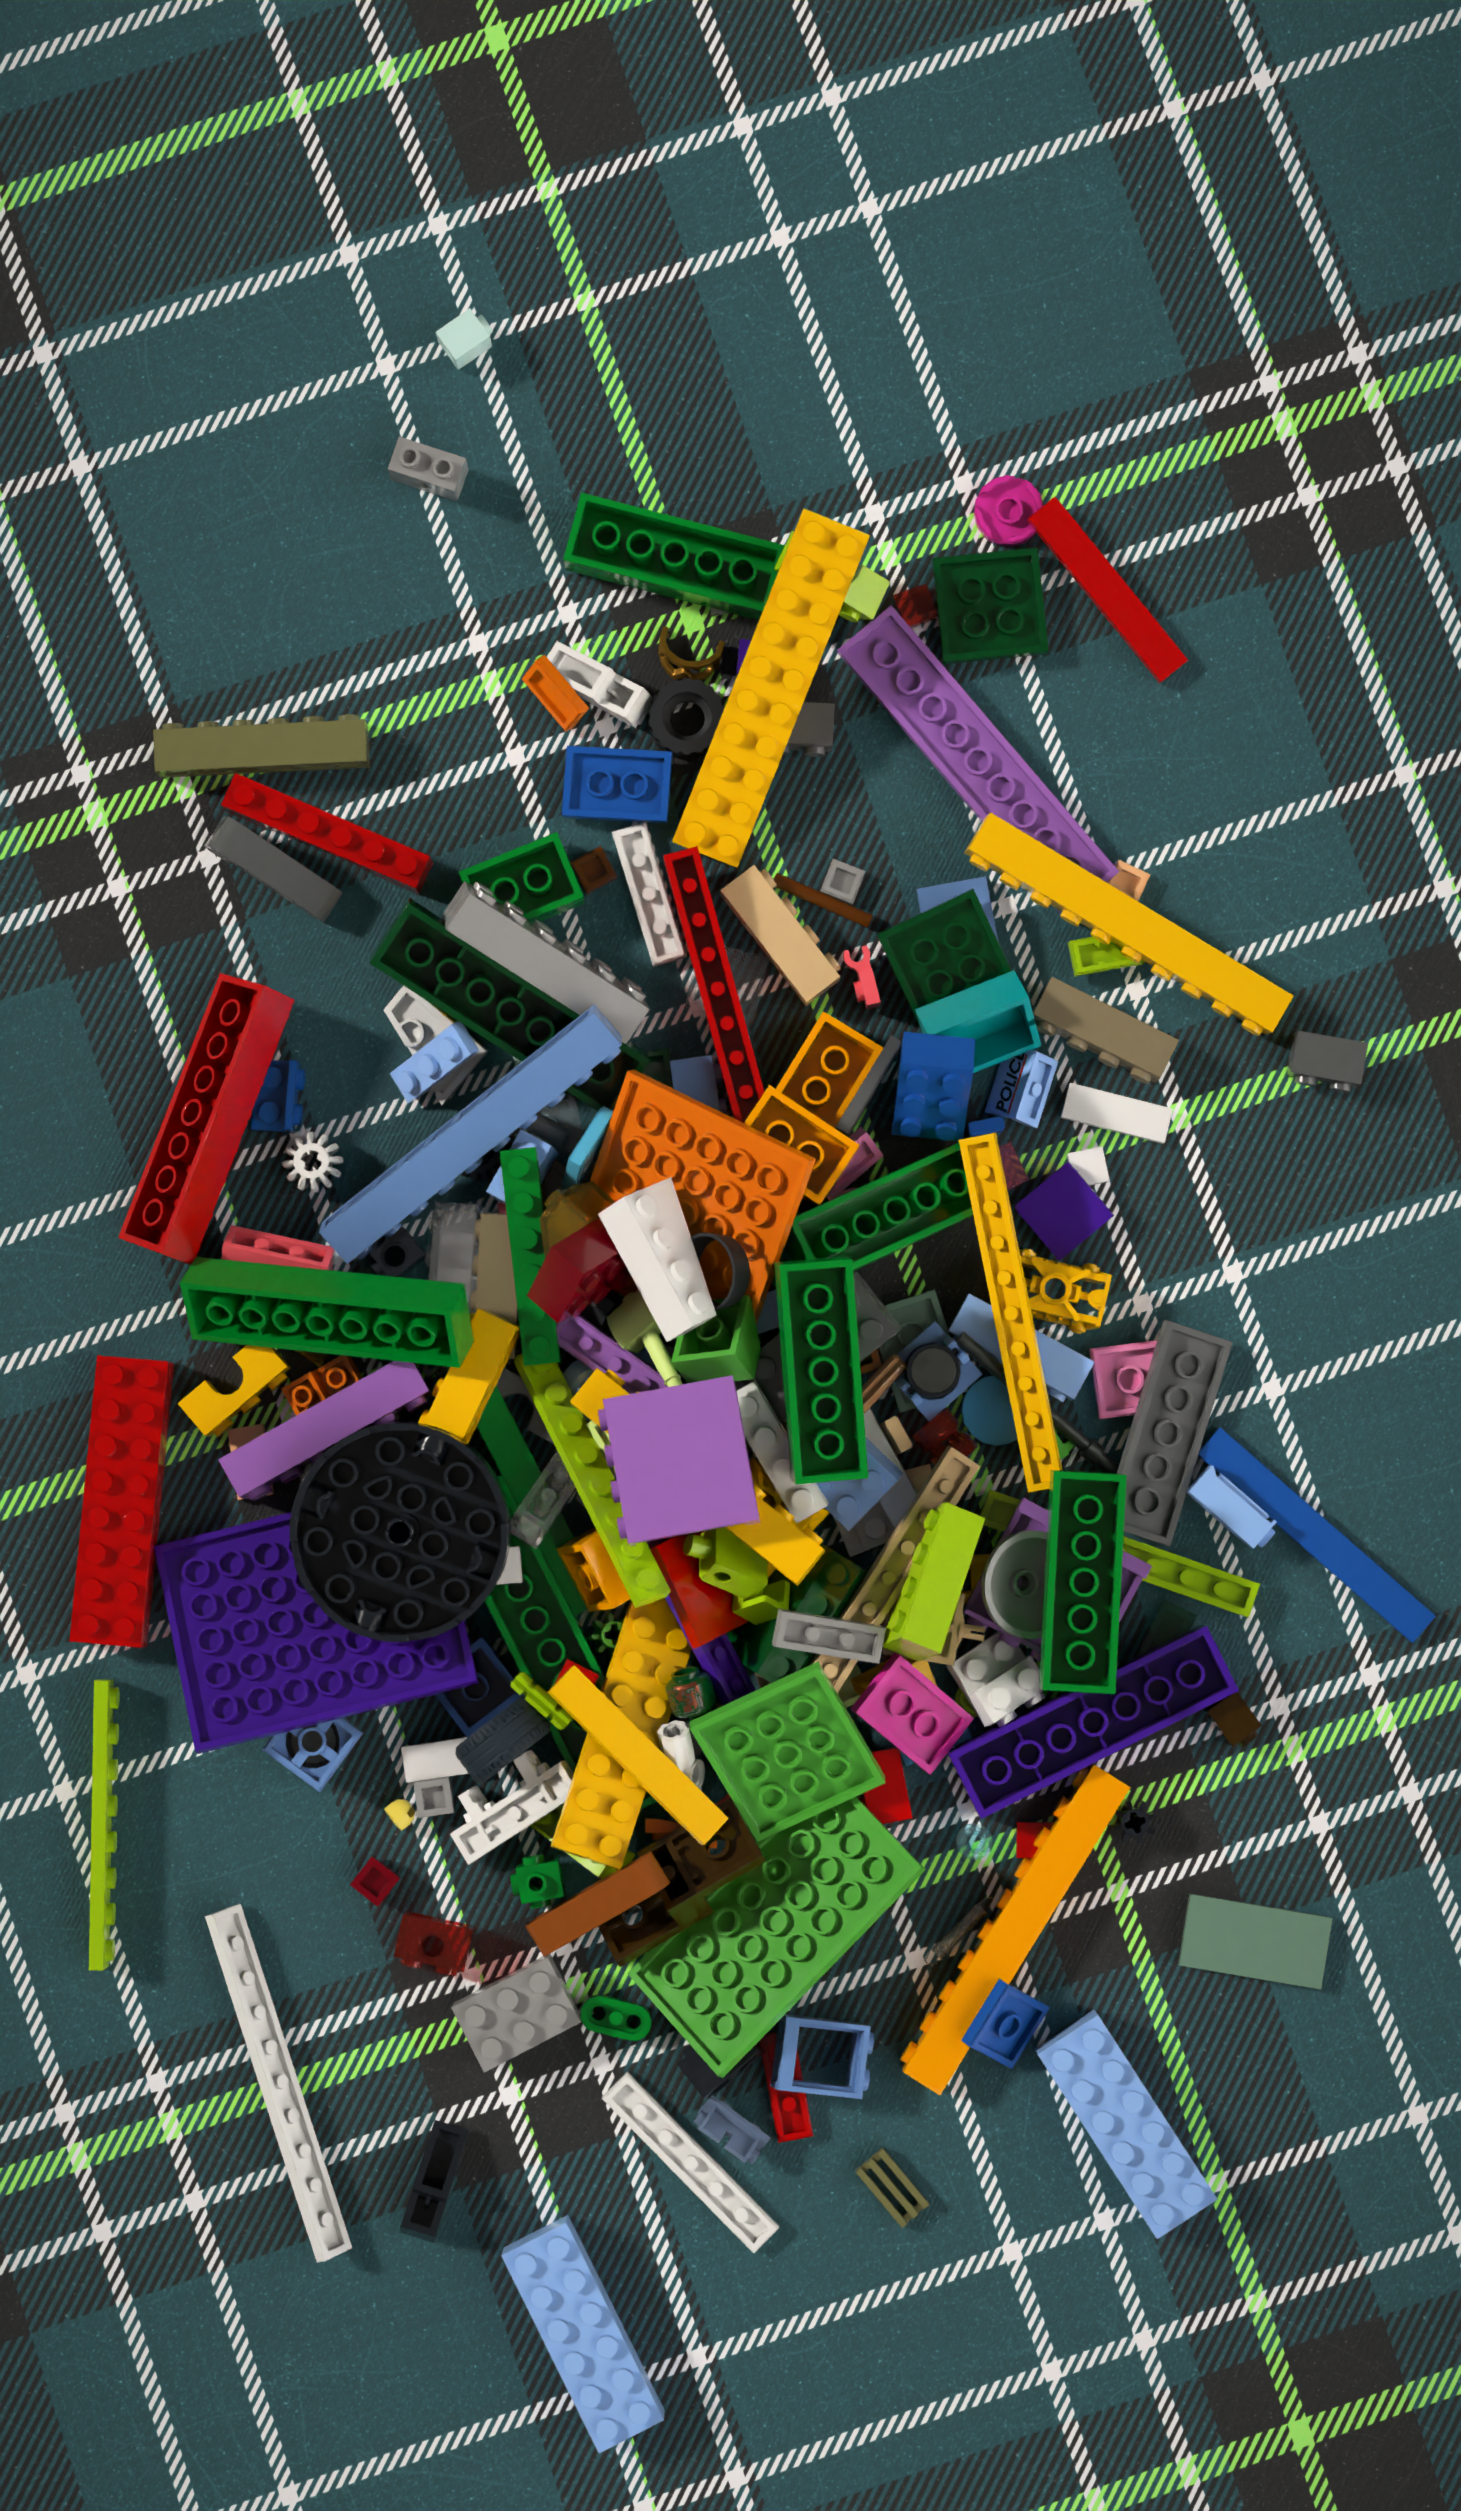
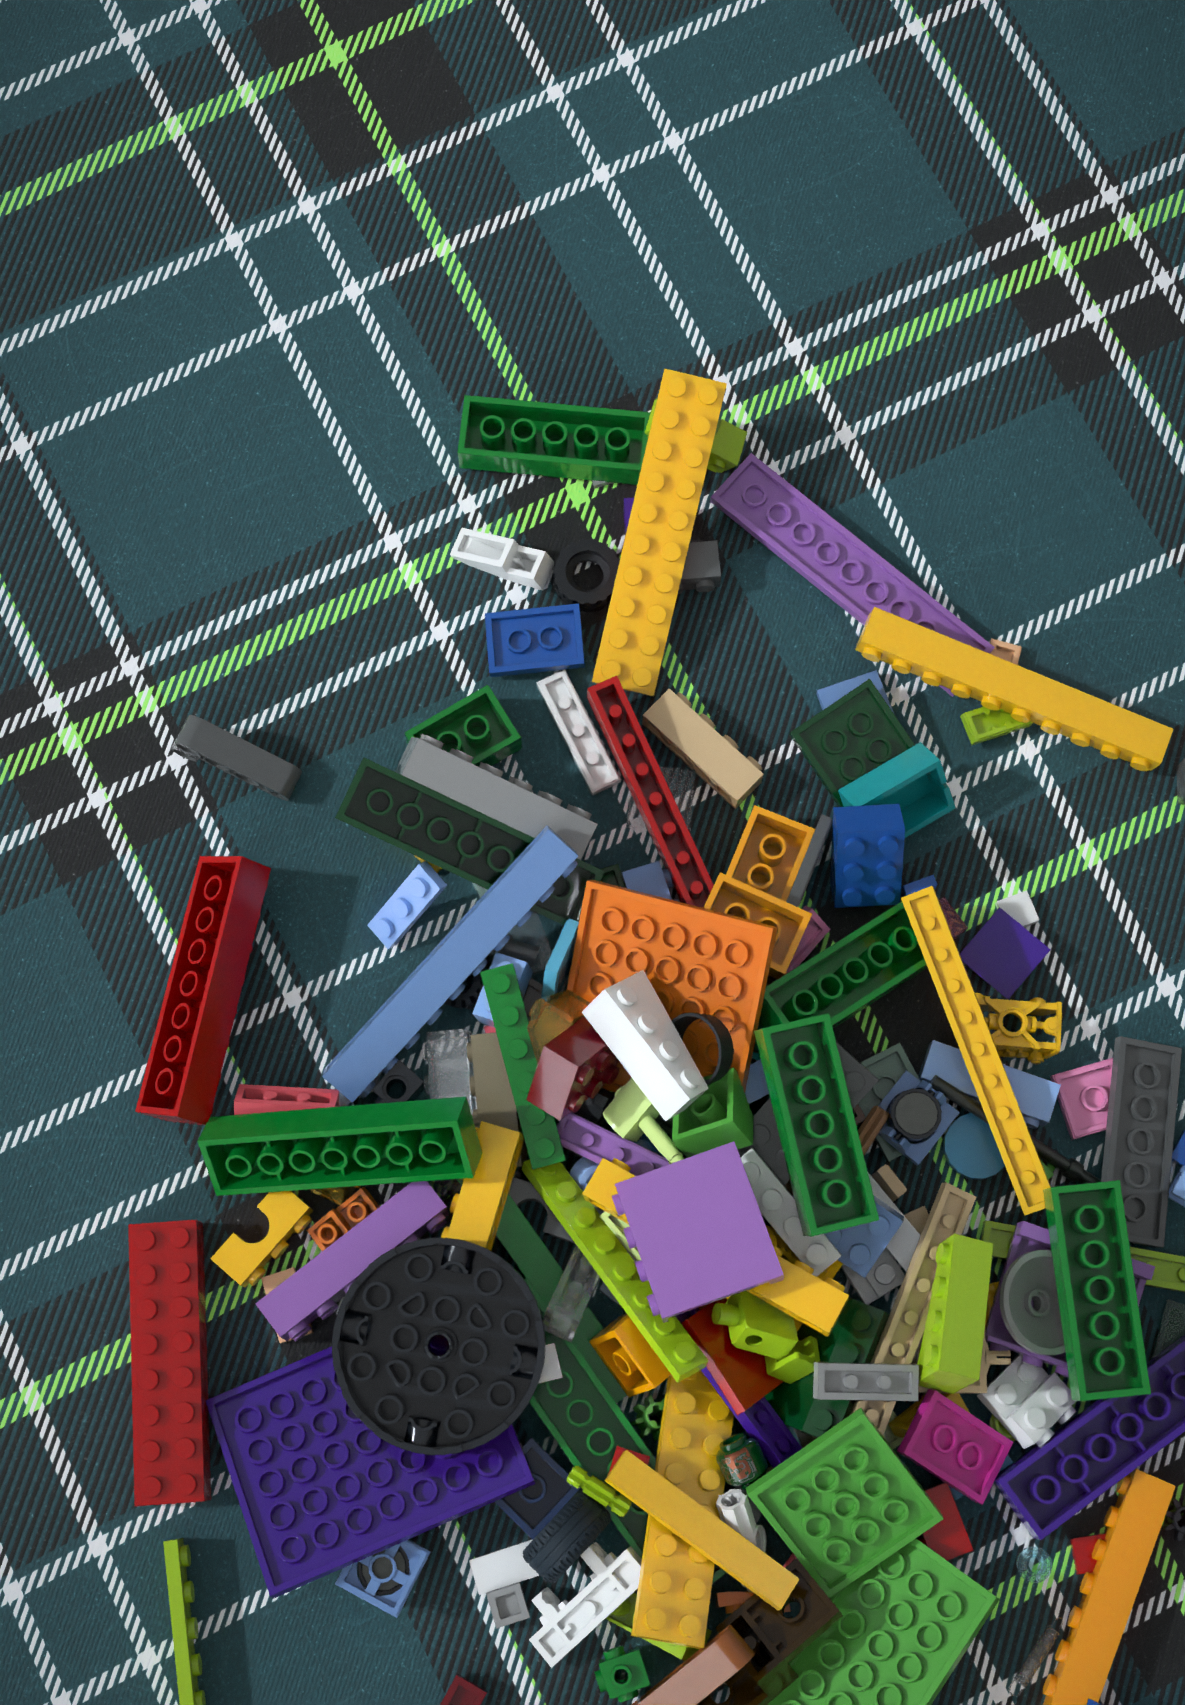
camera: 10 degrees left, 10 degrees down
olive brick [153,714,370,778] -> none
red arch [221,773,433,895] -> none
blue bracket [251,1060,306,1134] -> none
white gear [282,1132,344,1193] -> none
white wing [384,985,488,1105] -> none
light yellow hinge [384,1799,415,1831] -> none
light grey brick [388,436,469,502] -> none
light aqua brick [436,308,493,370] -> none
orange tile [522,655,589,732] -> none
reddish brown tile [570,846,618,895] -> none
pearl gold helmet [658,626,725,681] -> none
reddish brown bar [774,873,873,928] -> none
light grey tile [820,859,866,906] -> none
coral plate [843,945,881,1010] -> none
clear red tile [893,584,938,628] -> none
clear red wheel [911,1408,978,1465] -> none
dark green plate [932,547,1049,665] -> none
dark pink tile [974,475,1044,547] -> none
light blue panel [985,1050,1059,1128] -> none
red tile [1027,496,1188,684] -> none
dark tan brick [1033,977,1179,1084] -> none
white tile [1061,1083,1173,1144] -> none

